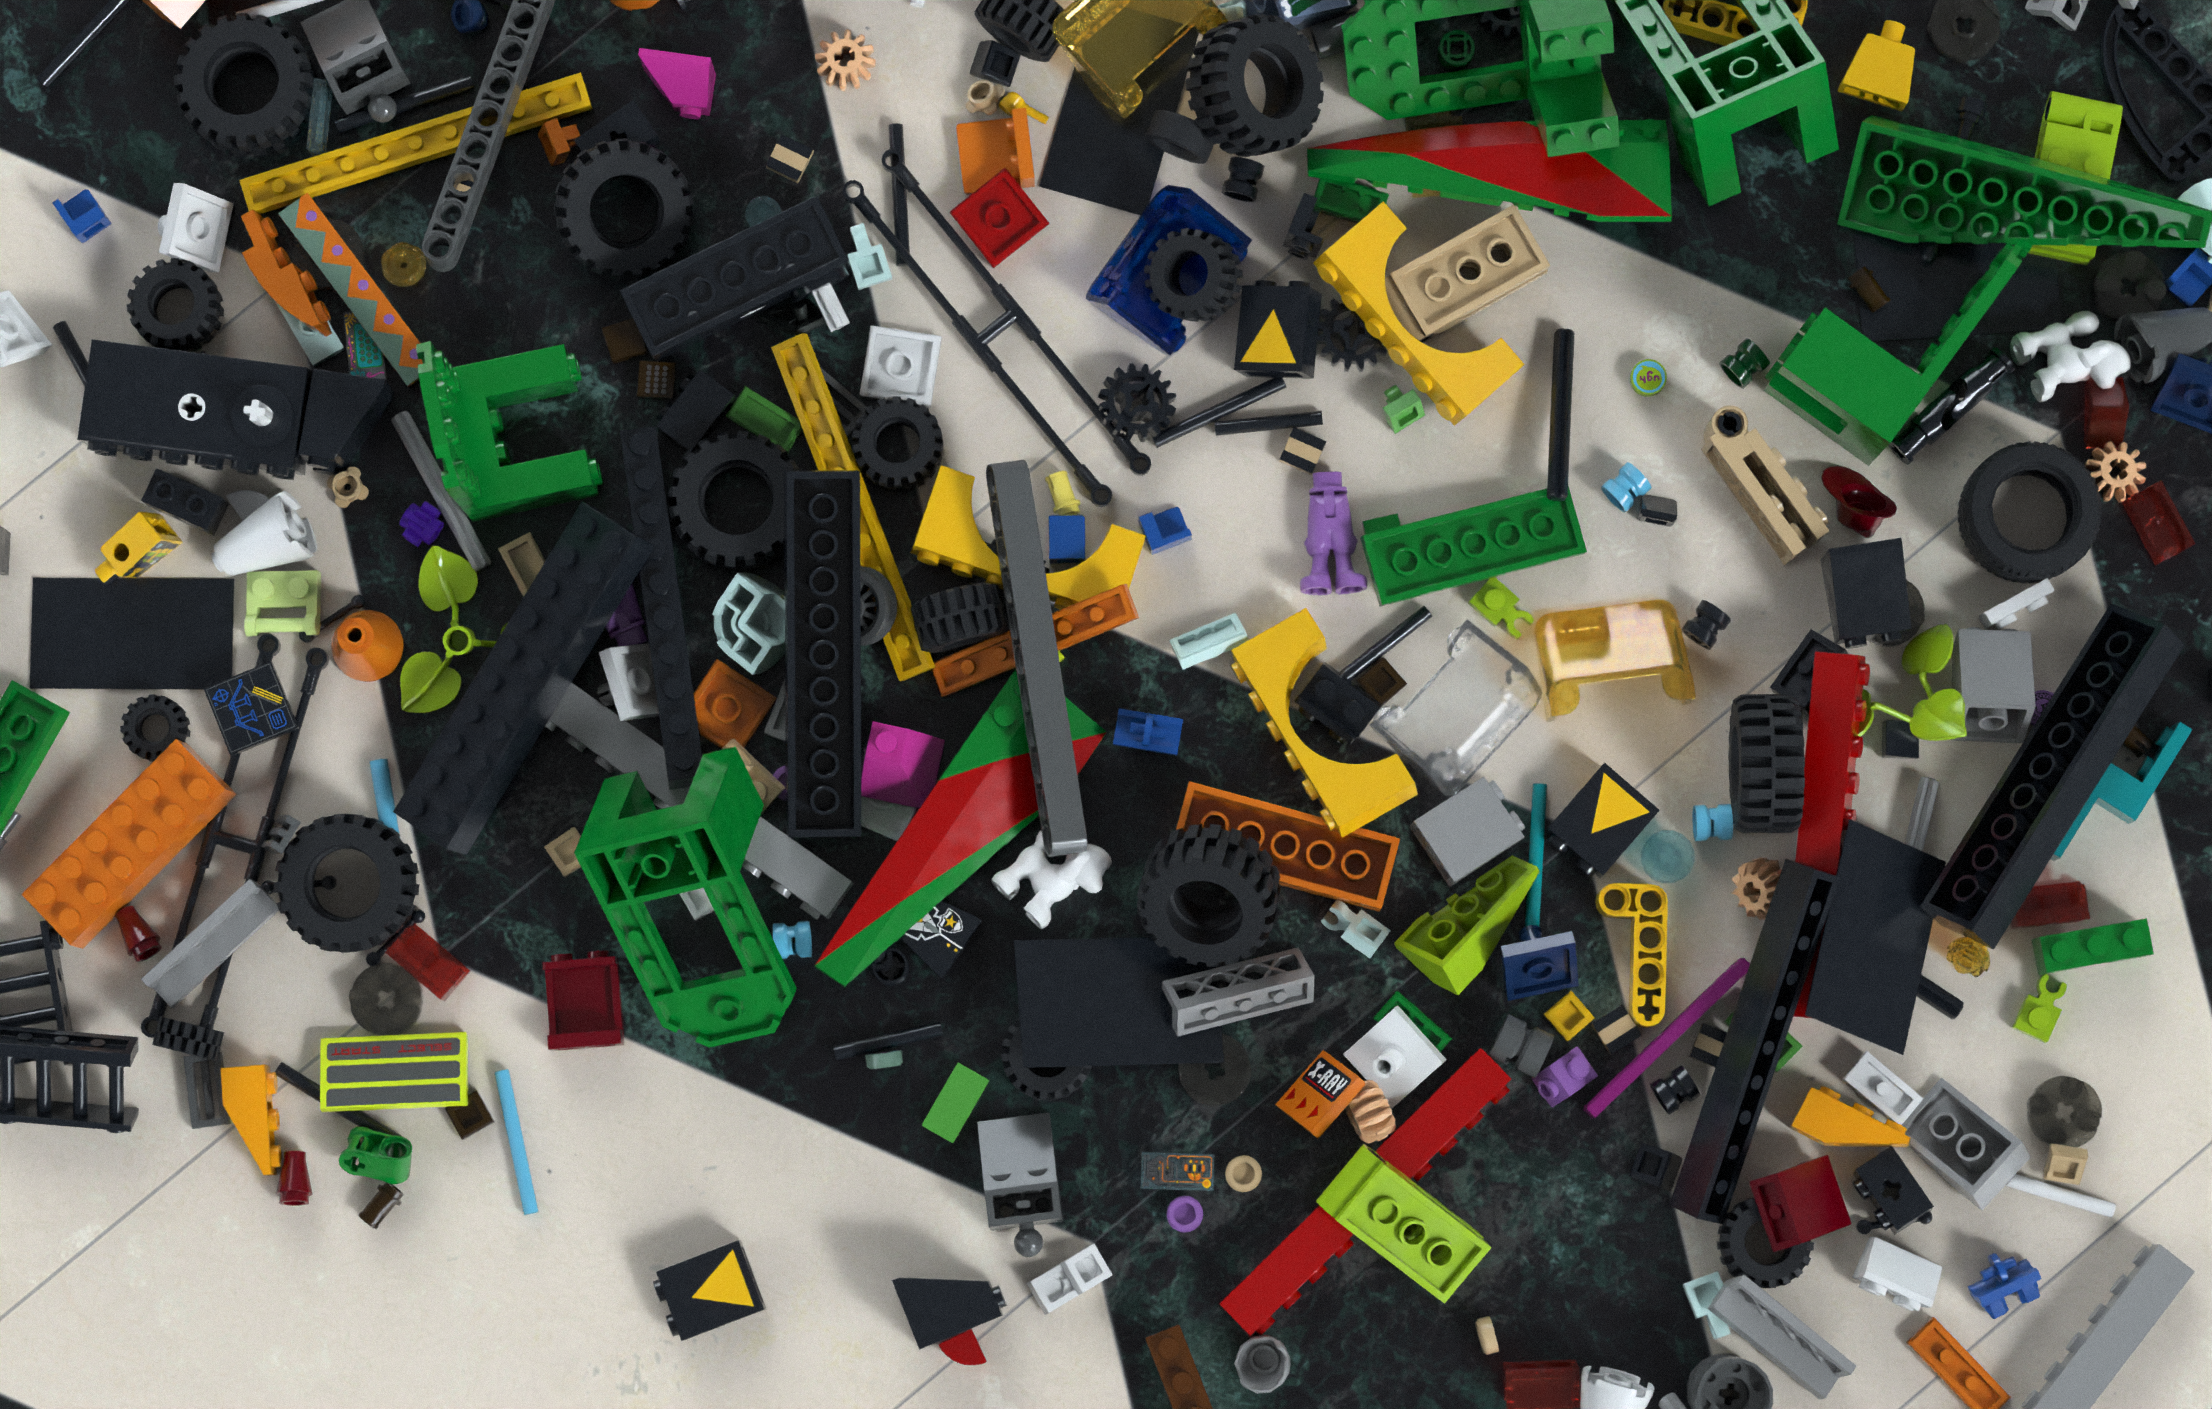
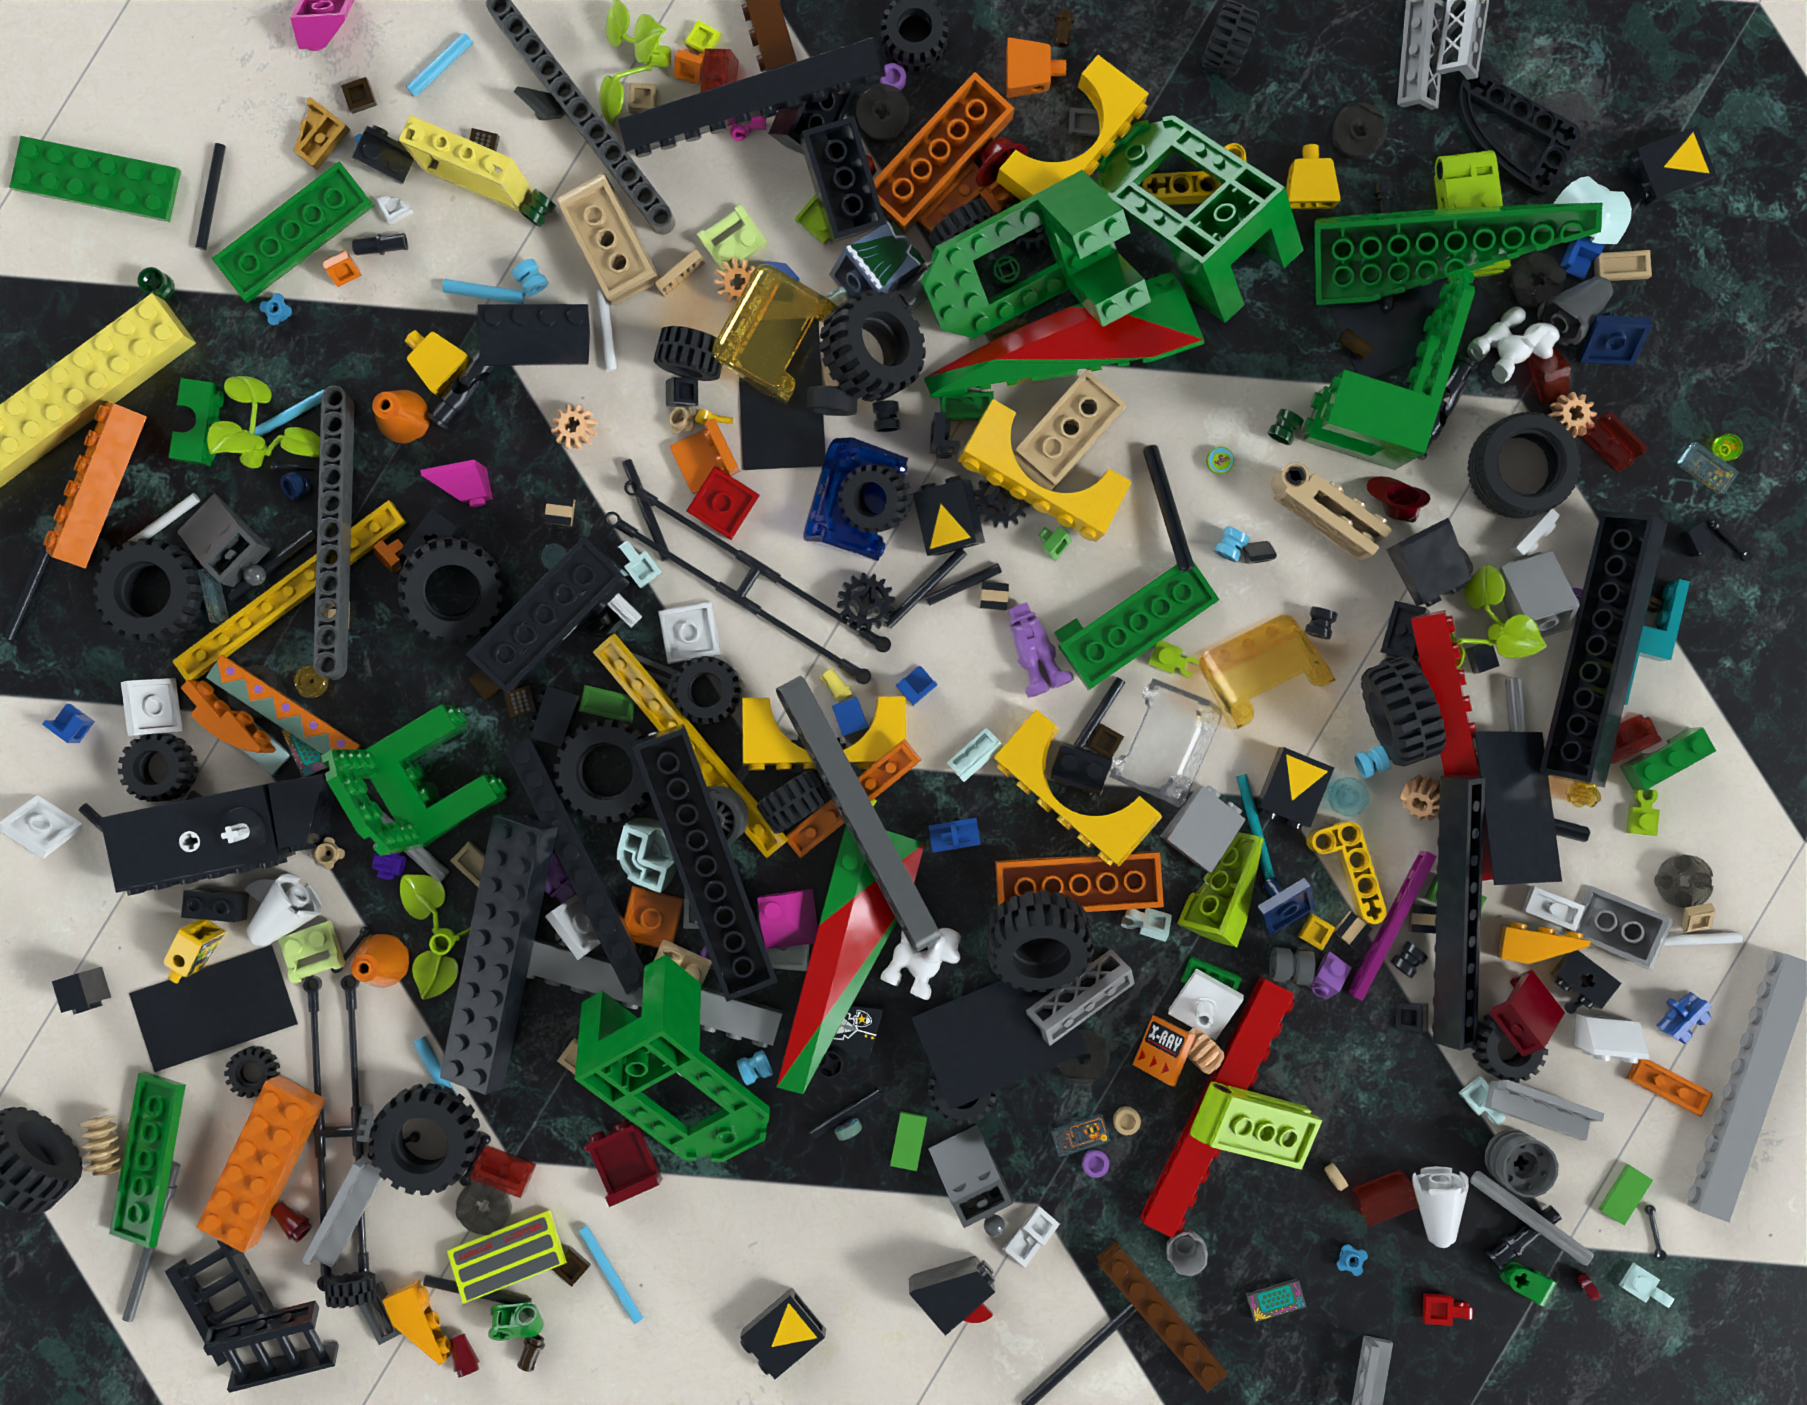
camera: 20 degrees left, 5 degrees up
black tile [204,661,299,756] -> none

